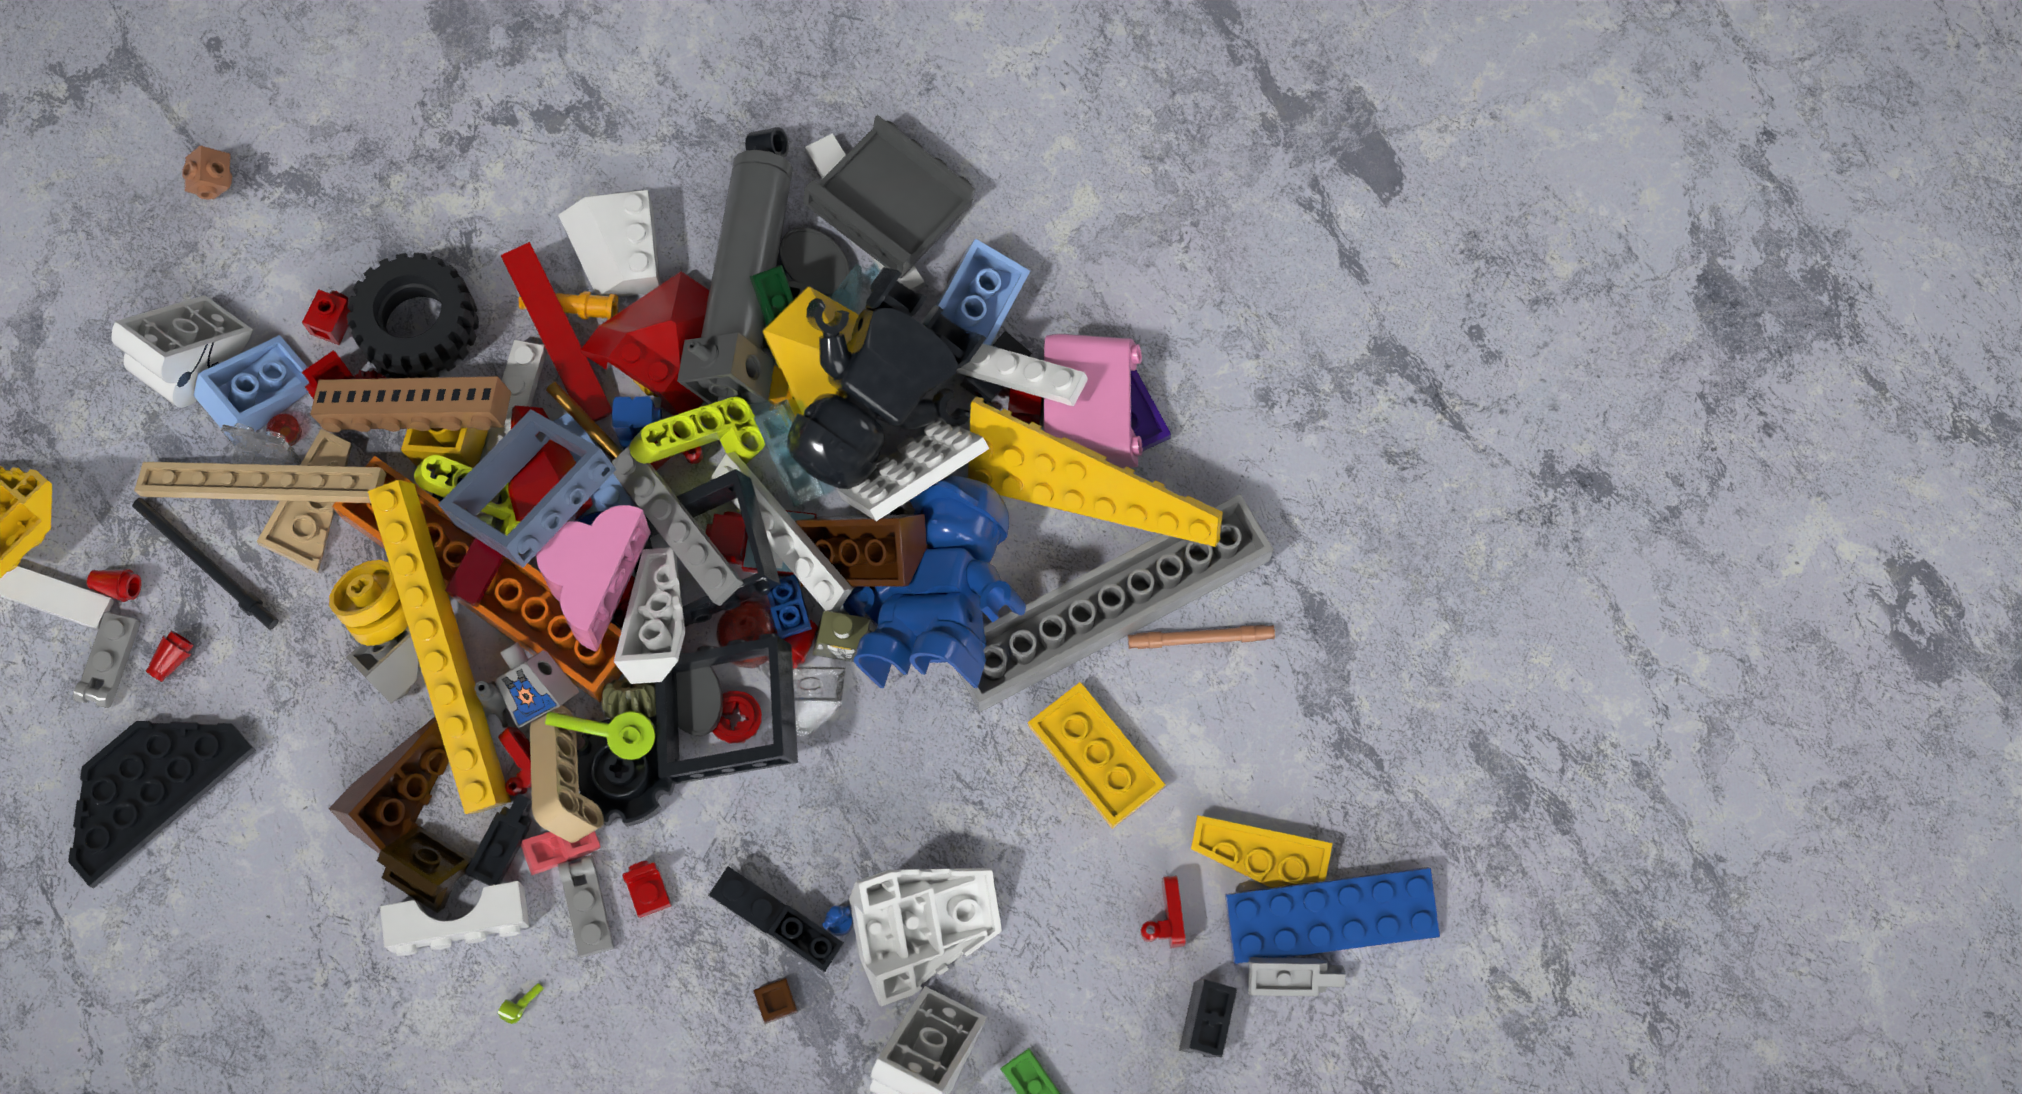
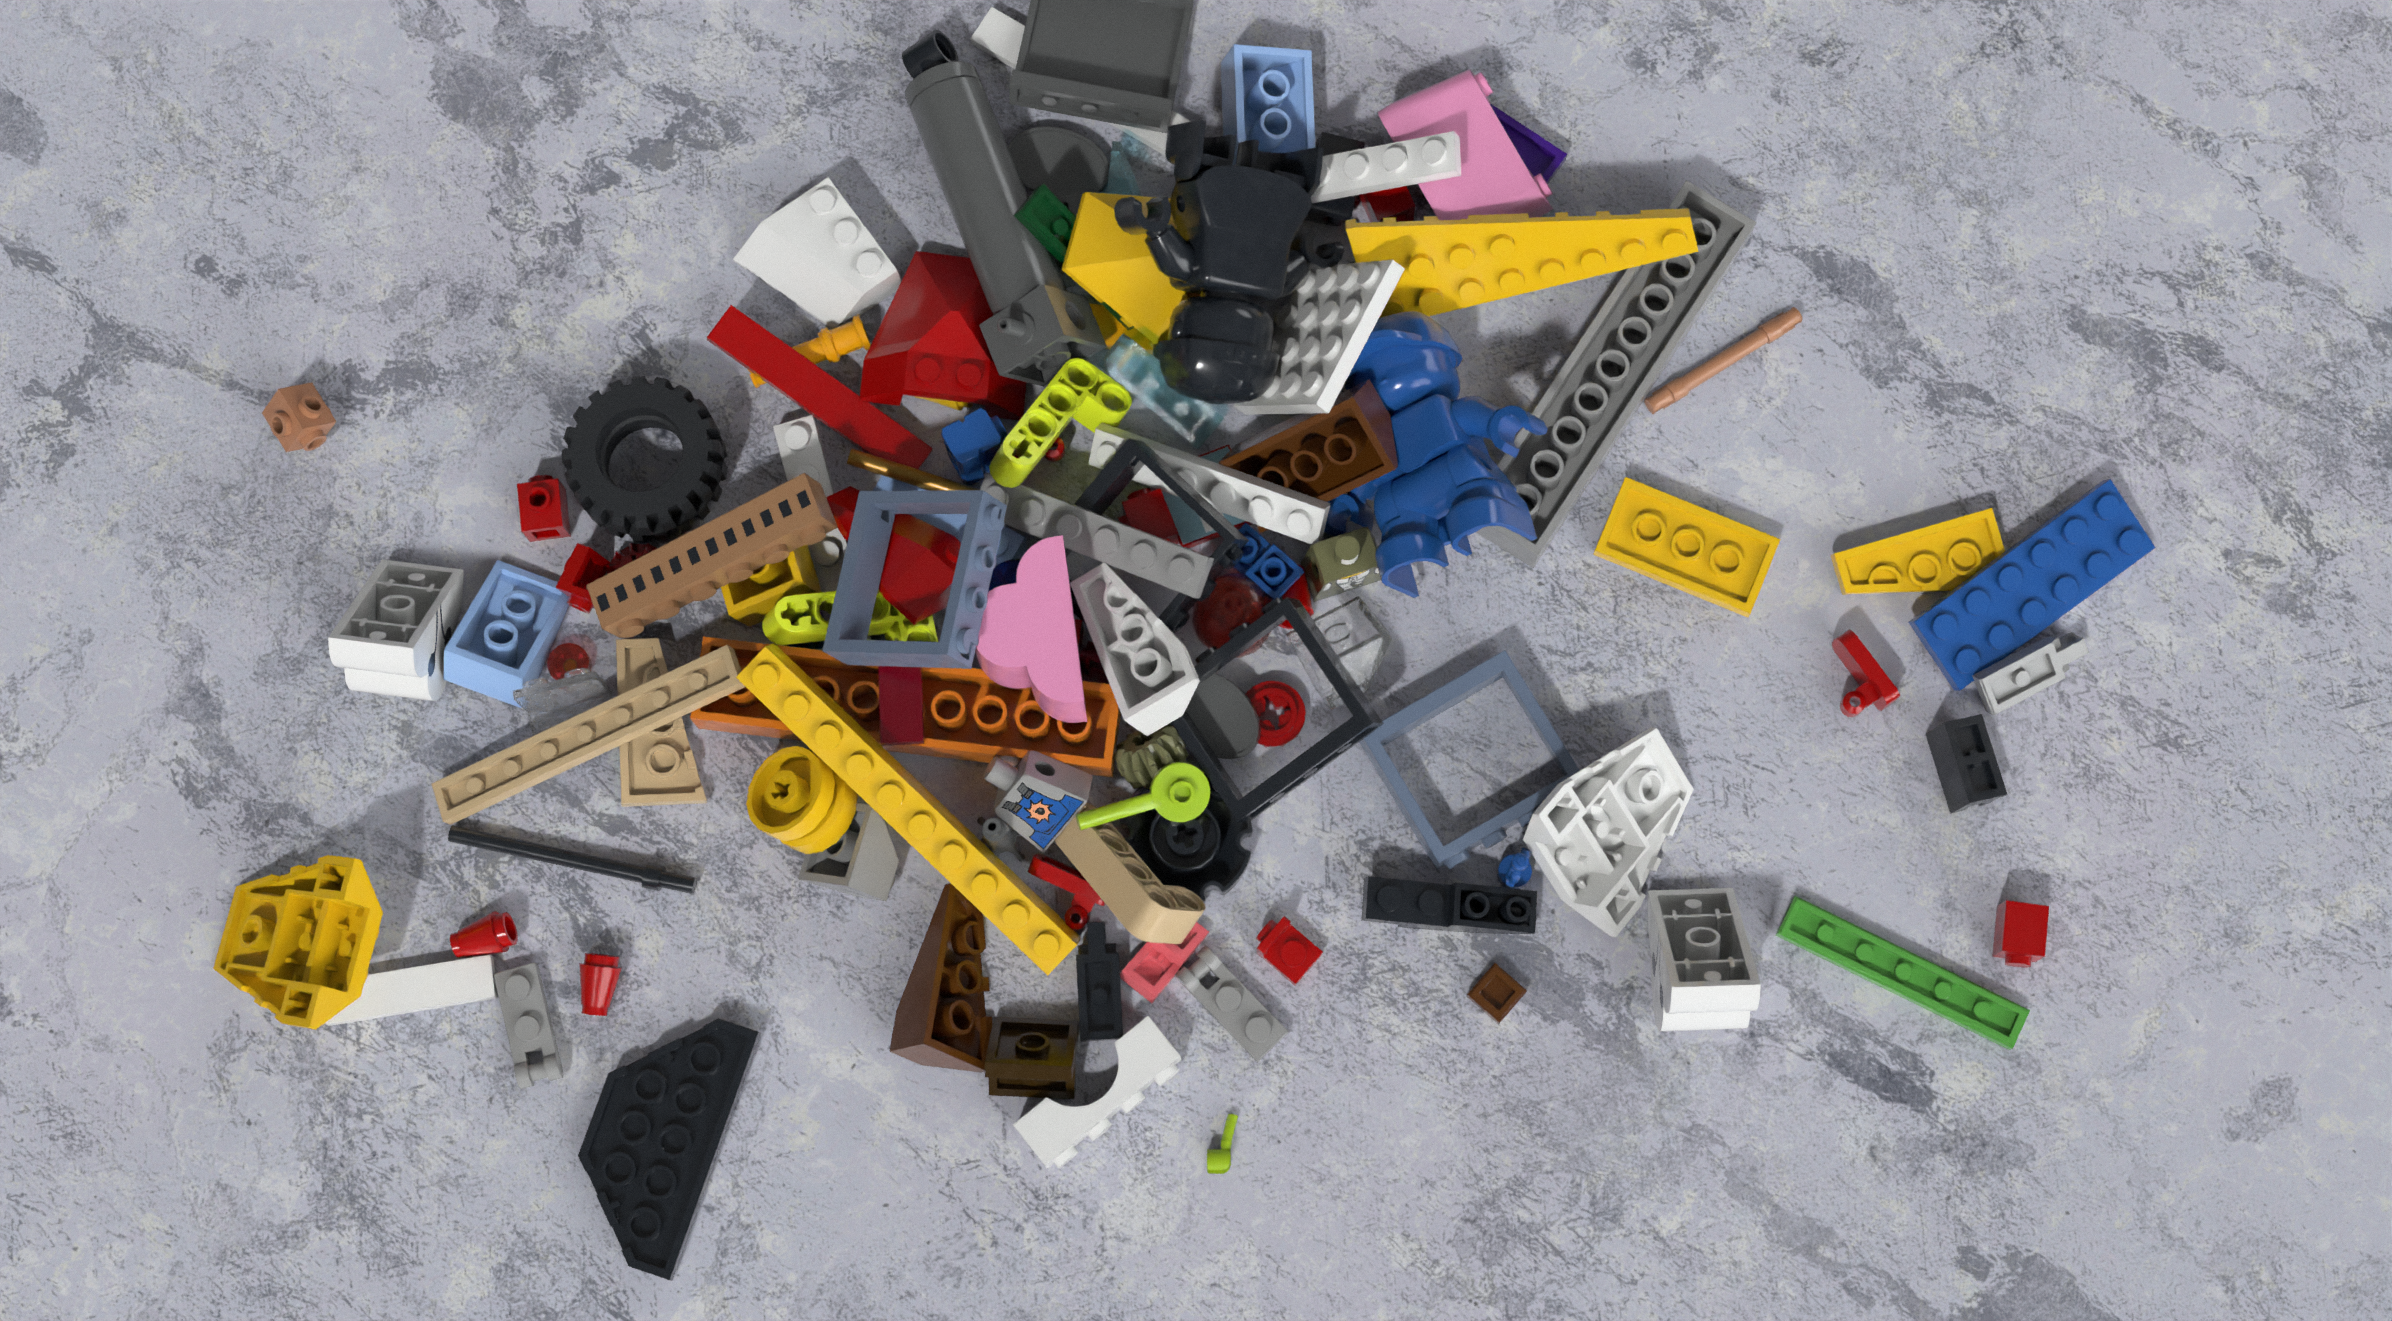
camera: 25 degrees left, 5 degrees up
none -> sand blue window [1359,650,1580,870]

